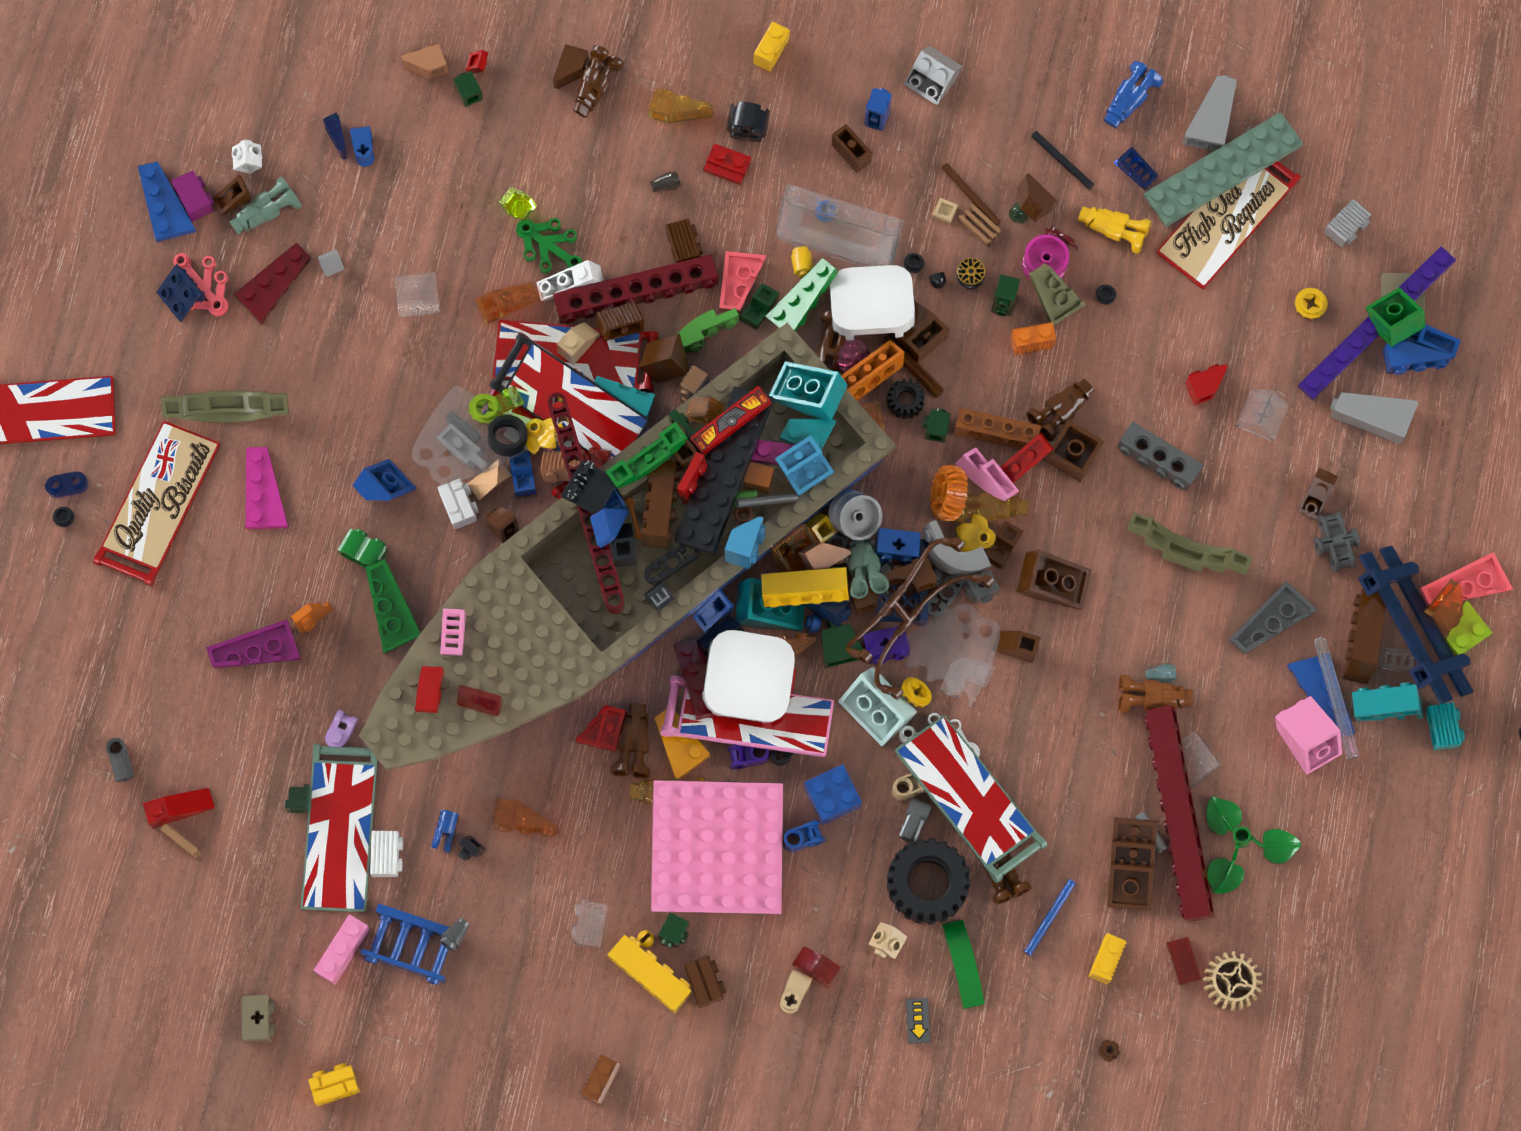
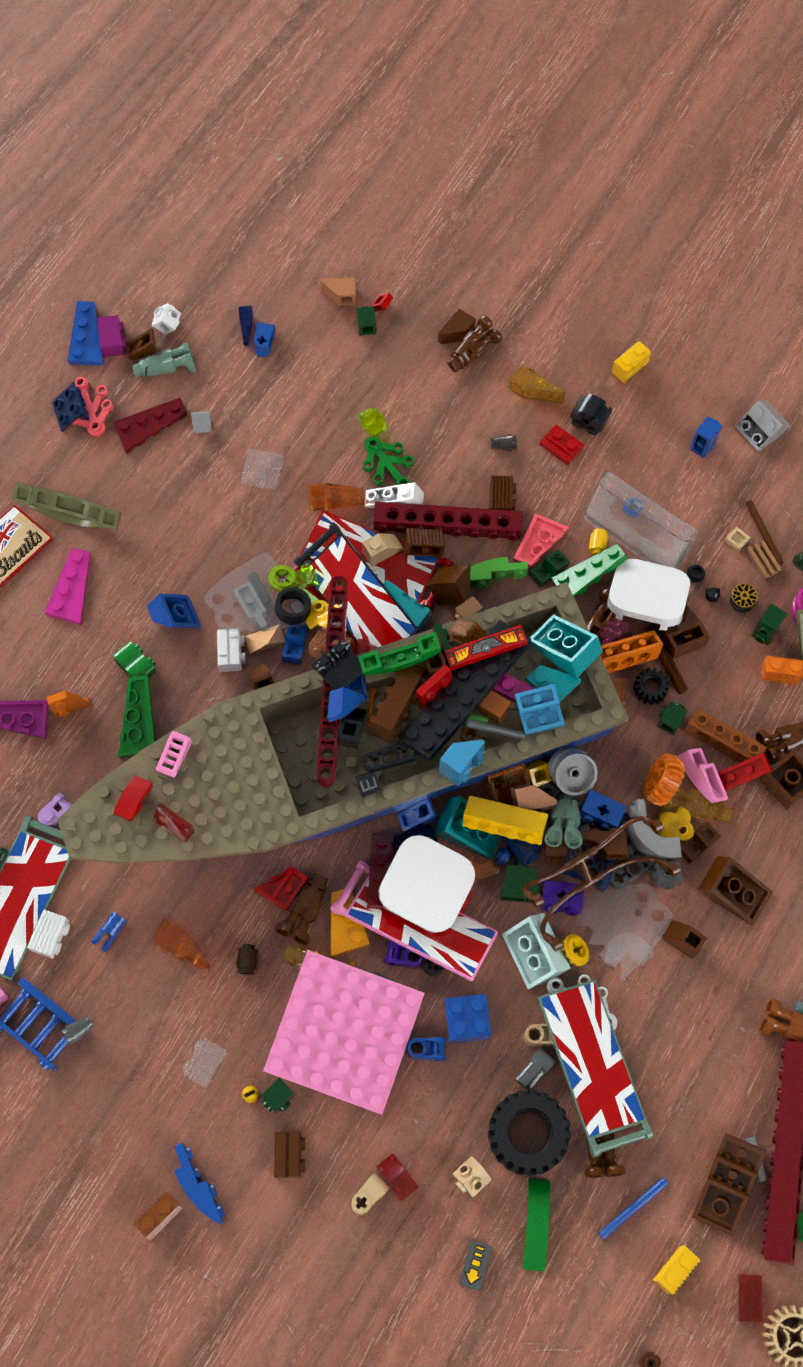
camera: 20 degrees right, 5 degrees down
black tile [458,835,486,861] -> none
yellow brick [607,935,692,1014] -> none
reddish brown brick [832,124,872,173] -> none
none -> blue slope [174,1143,225,1225]
none -> dark brown brick [236,944,259,975]

